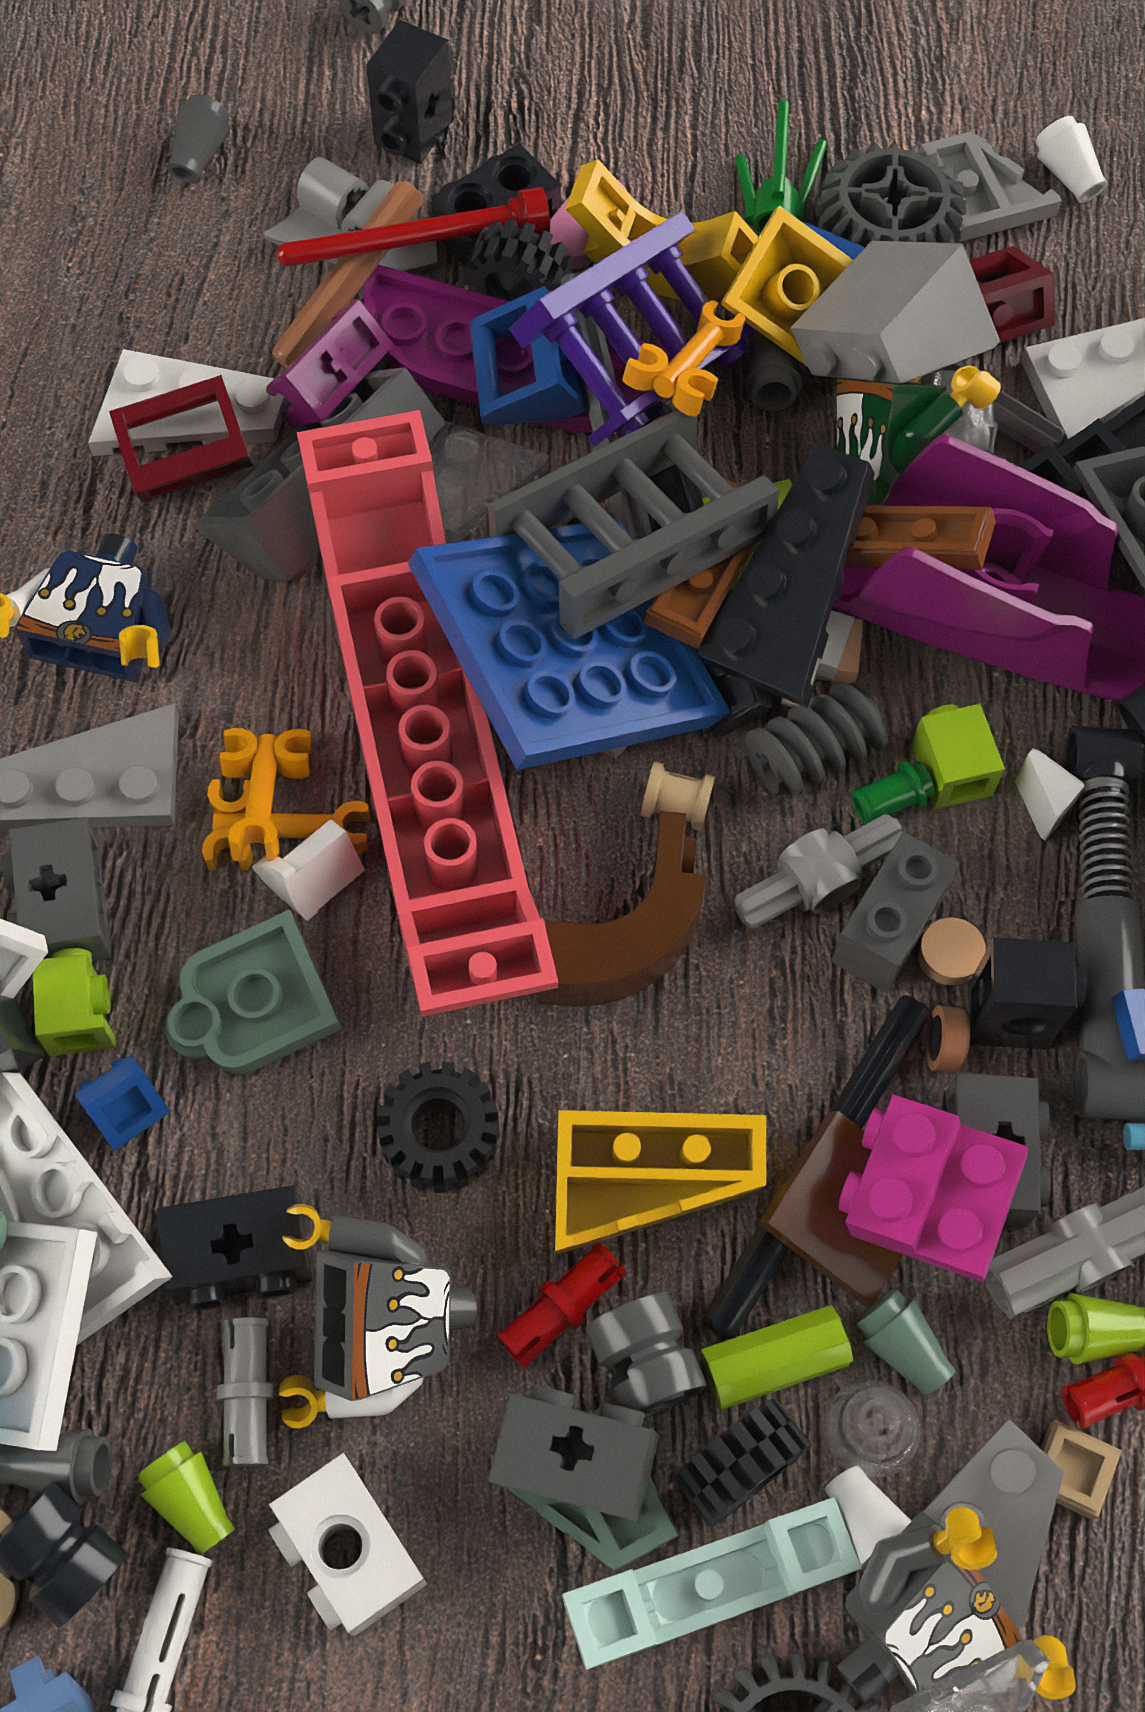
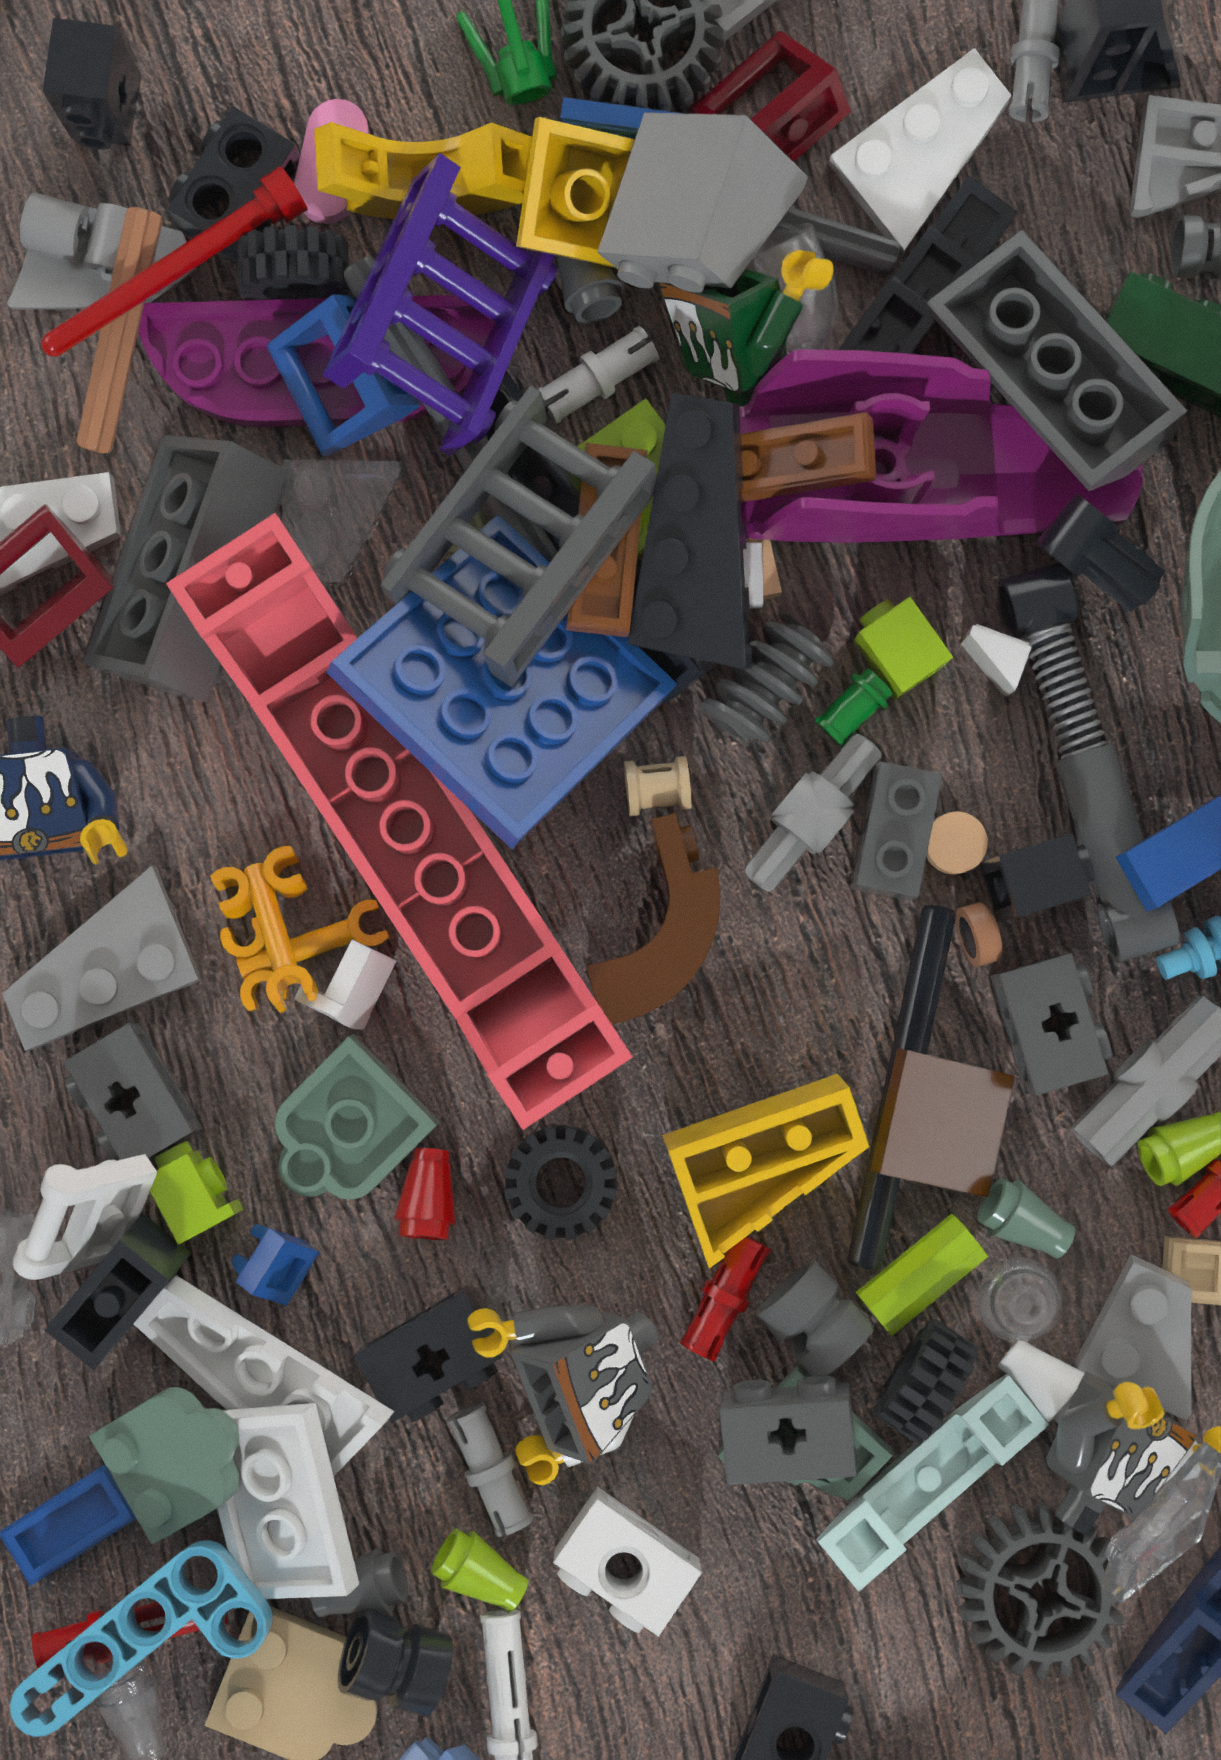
camera: 20 degrees left, 20 degrees up
magenta hinge [266,299,394,427] -> none
light orange bar [622,300,745,417] -> none
dark pink plate [839,1094,1028,1283] -> none
none -> red cone [394,1148,456,1240]
none -> white pin [537,326,659,424]

